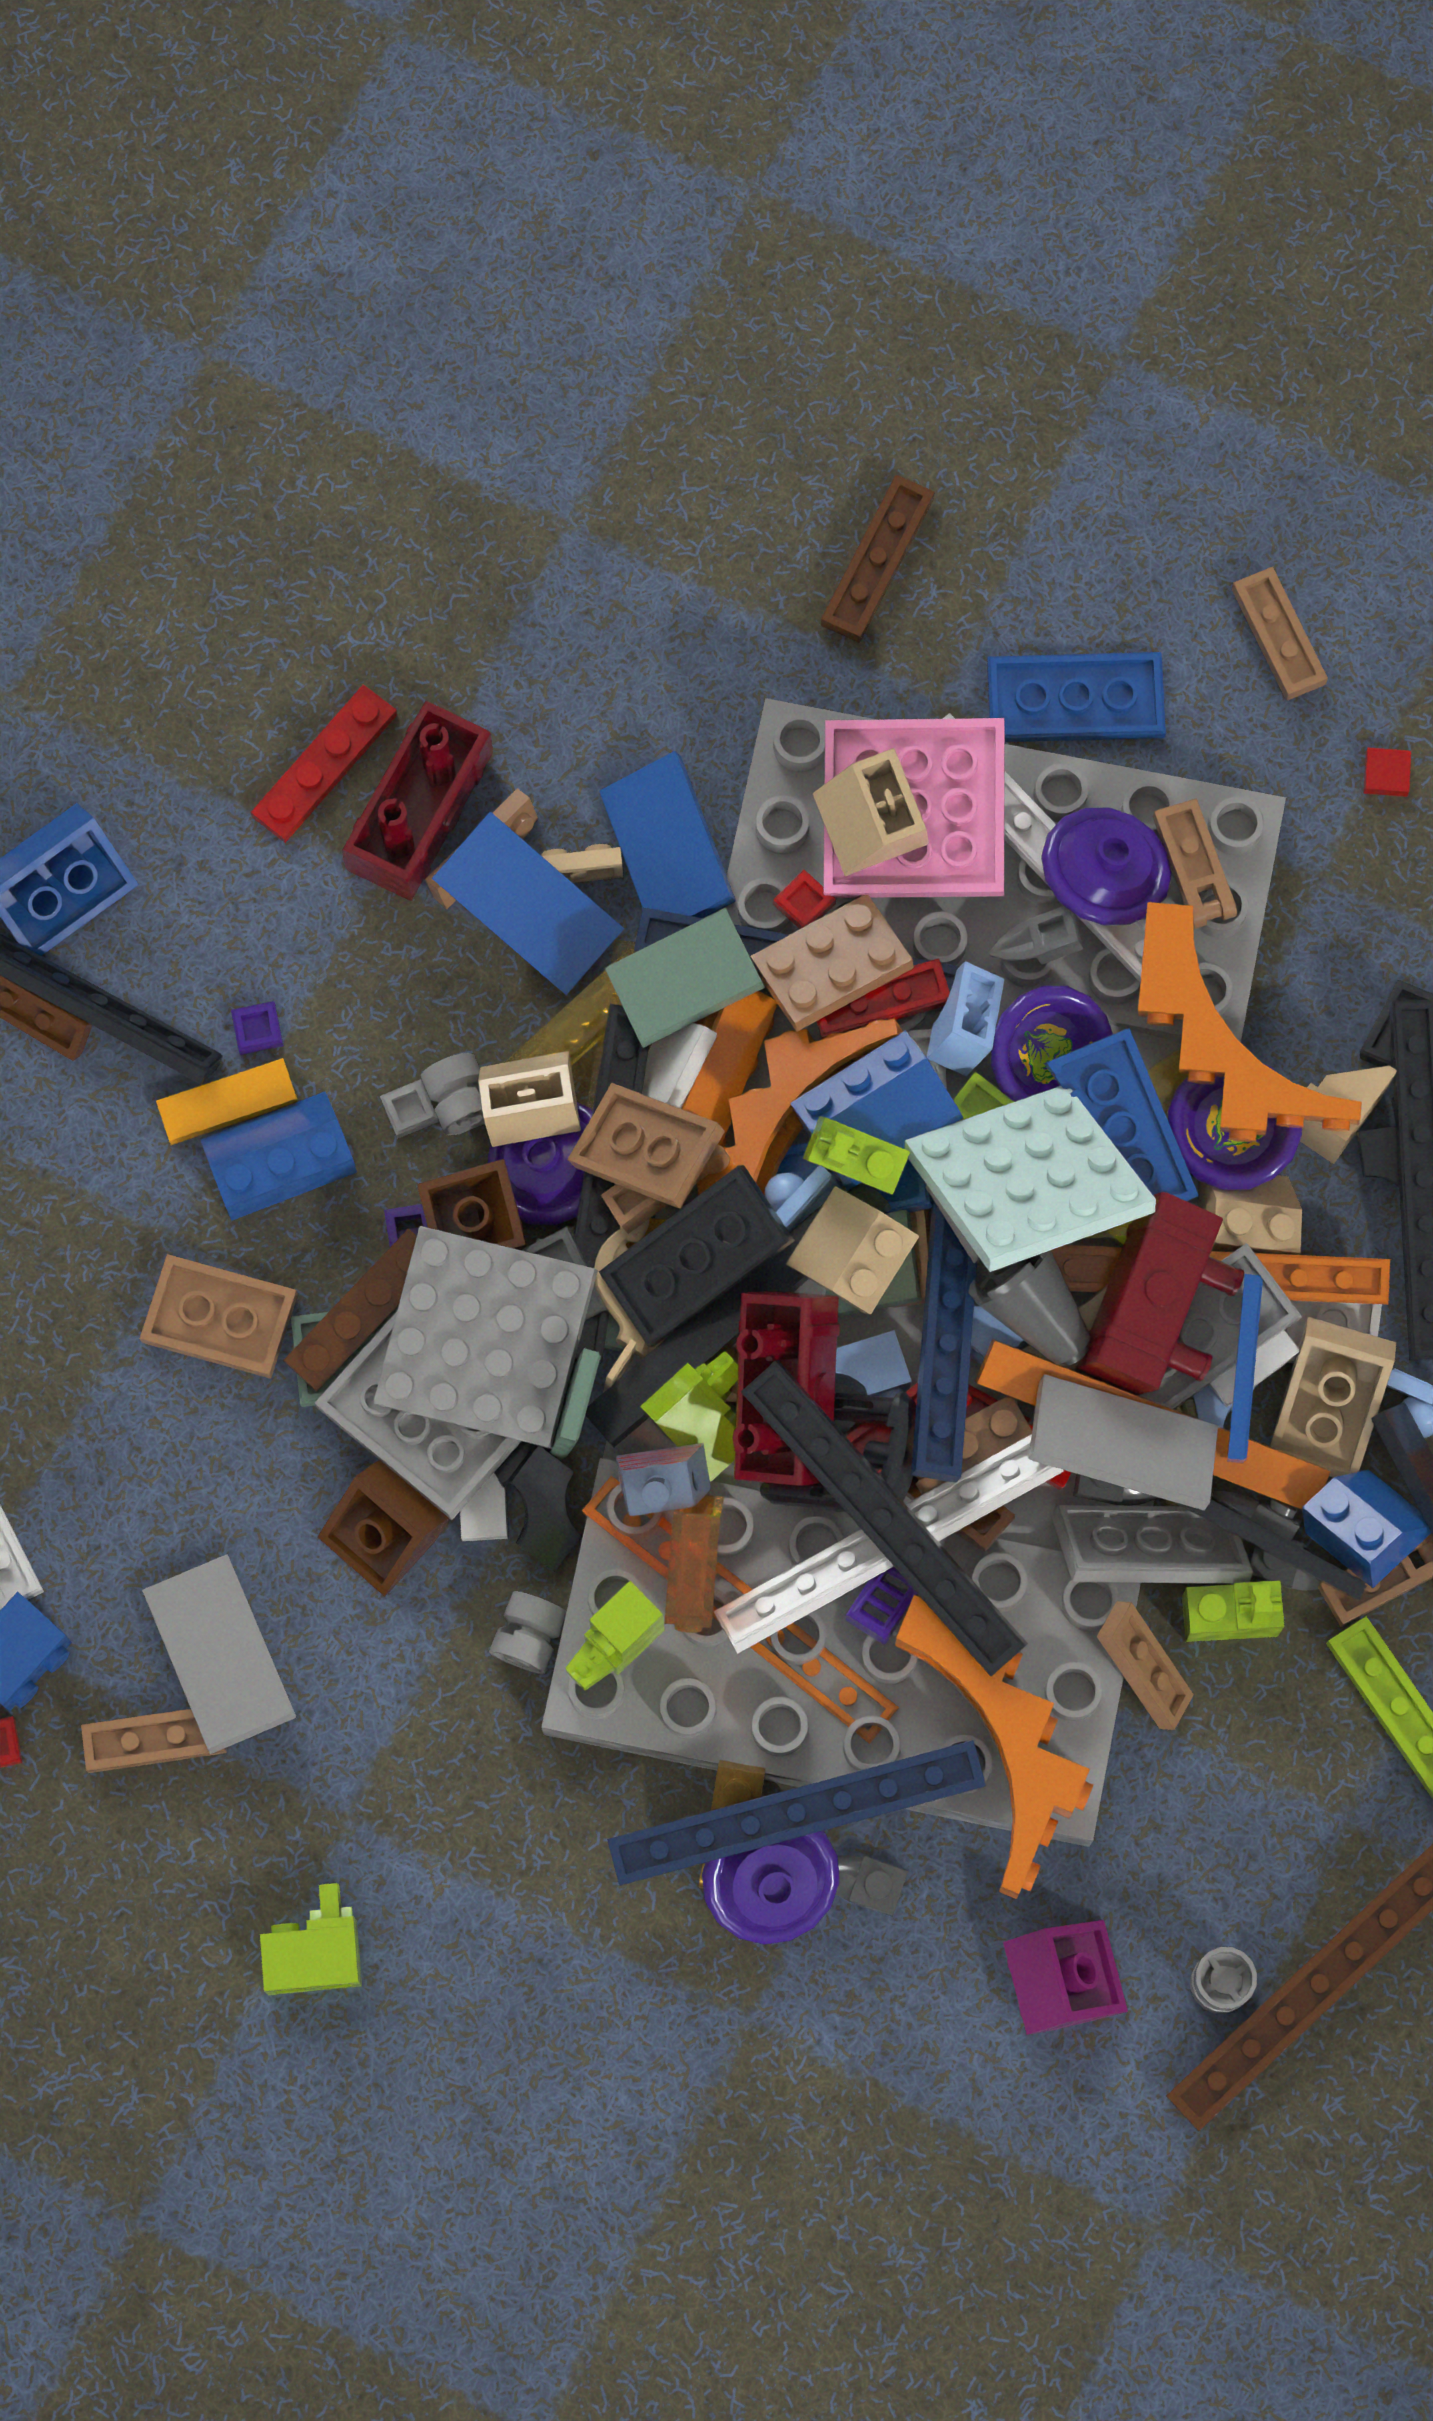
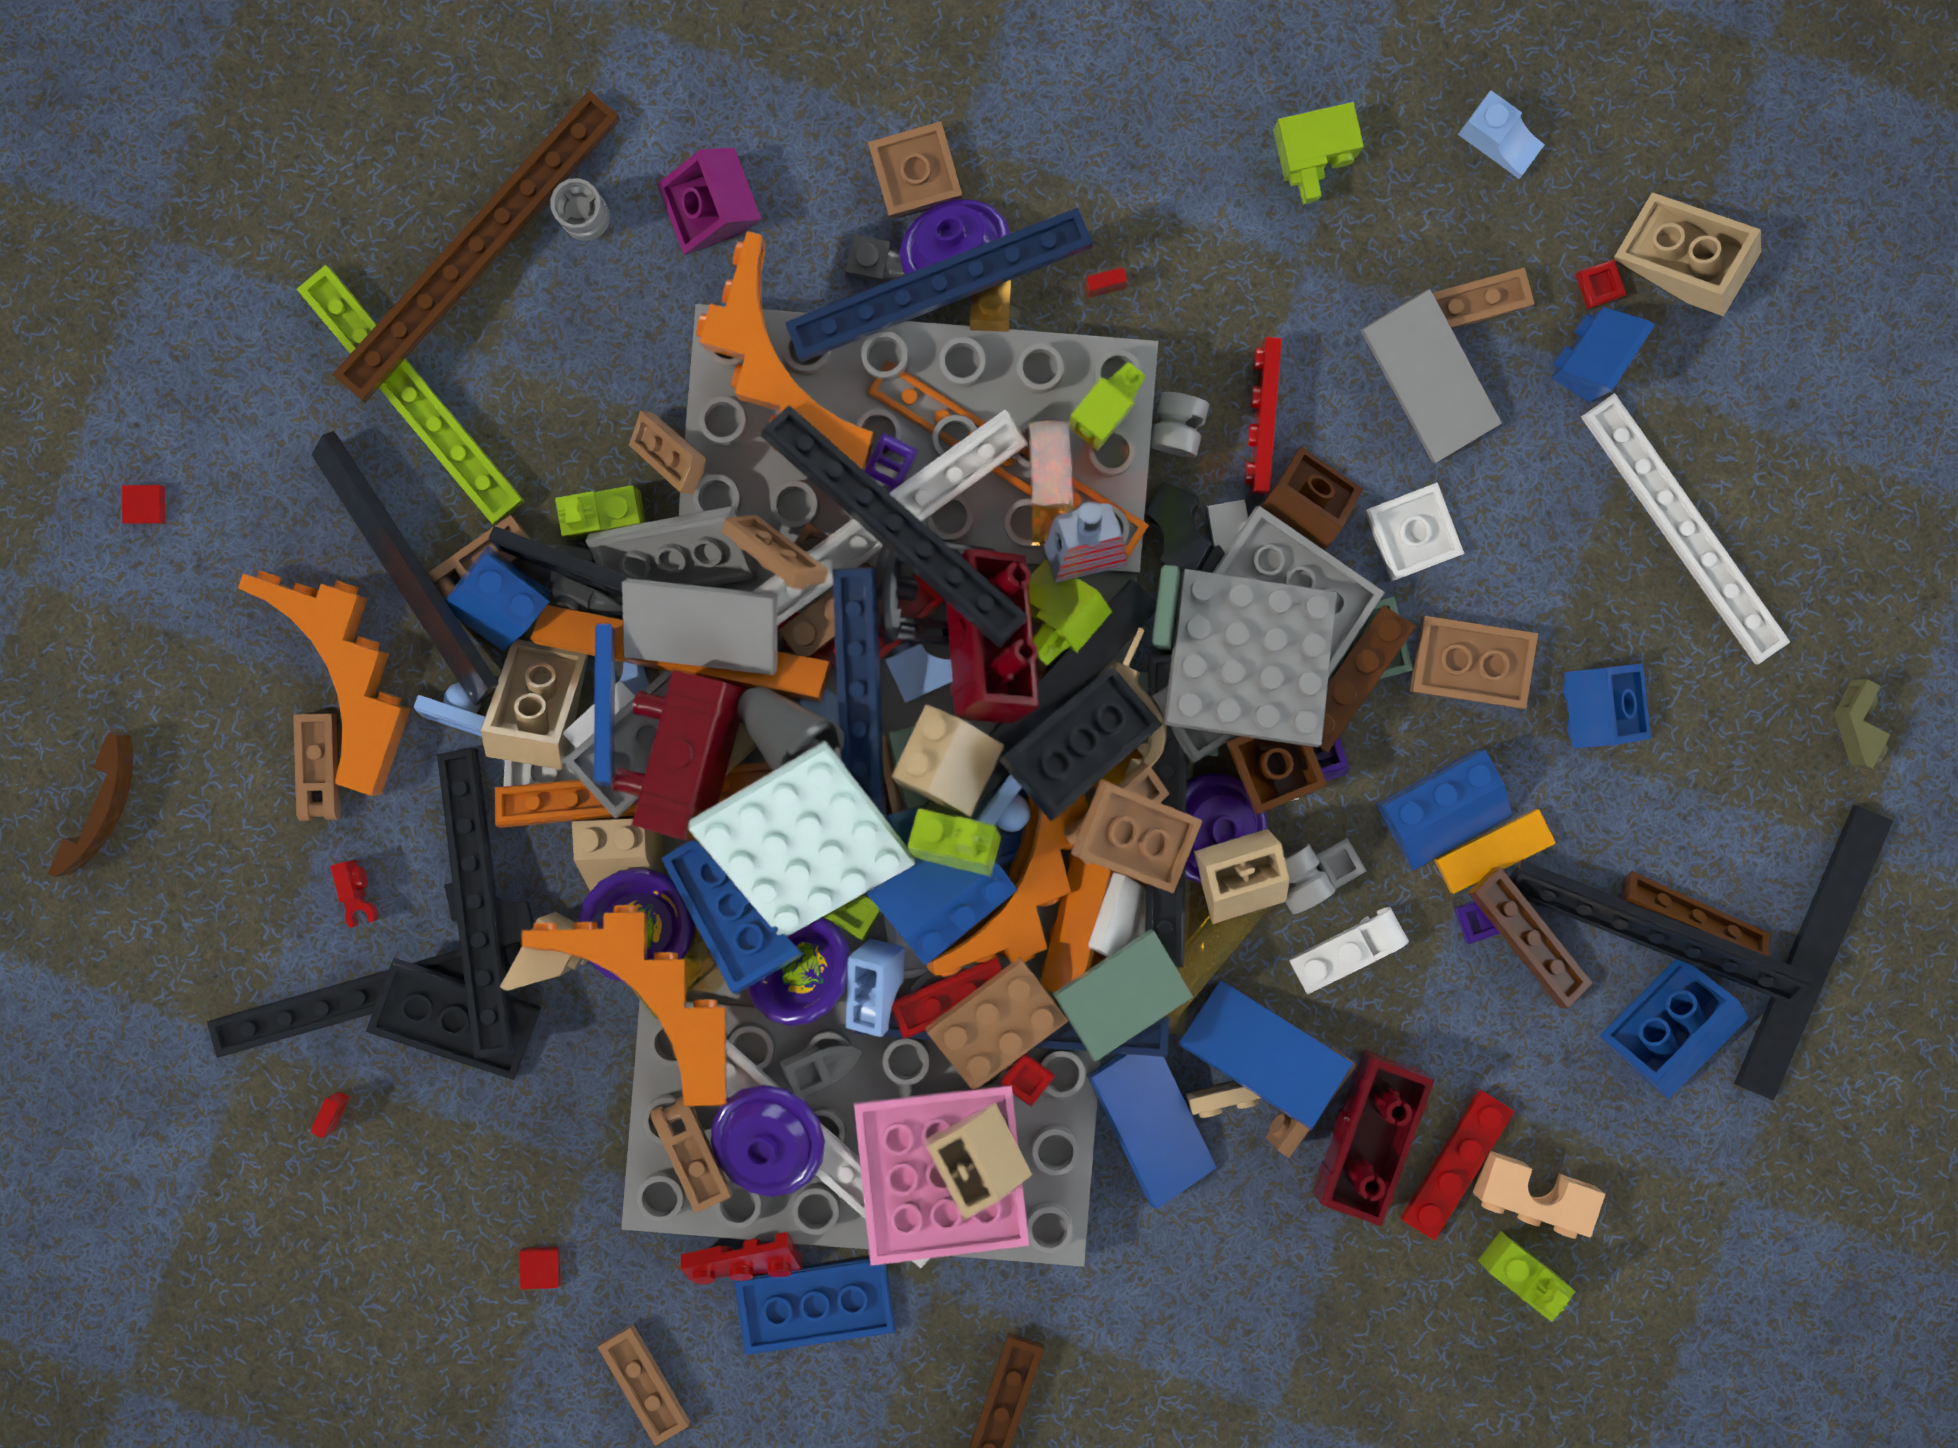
camera: 175 degrees right, 15 degrees up
none -> red wing [680,1231,802,1284]
none -> medium nougat plate [722,515,828,589]
none -> medium nougat plate [868,121,962,220]
none -> red tile [1085,267,1127,298]
none -> red plate [1244,337,1282,496]
none -> white plate [1289,907,1409,994]
none -> white tile [1364,483,1464,581]
none -> light blue arch [1458,90,1545,179]
none -> reddish brown plate [1468,867,1592,1009]
none -> light nougat arch [1473,1151,1606,1239]
none -> lime hinge [1478,1231,1576,1322]
none -> blue slope [1563,663,1651,748]

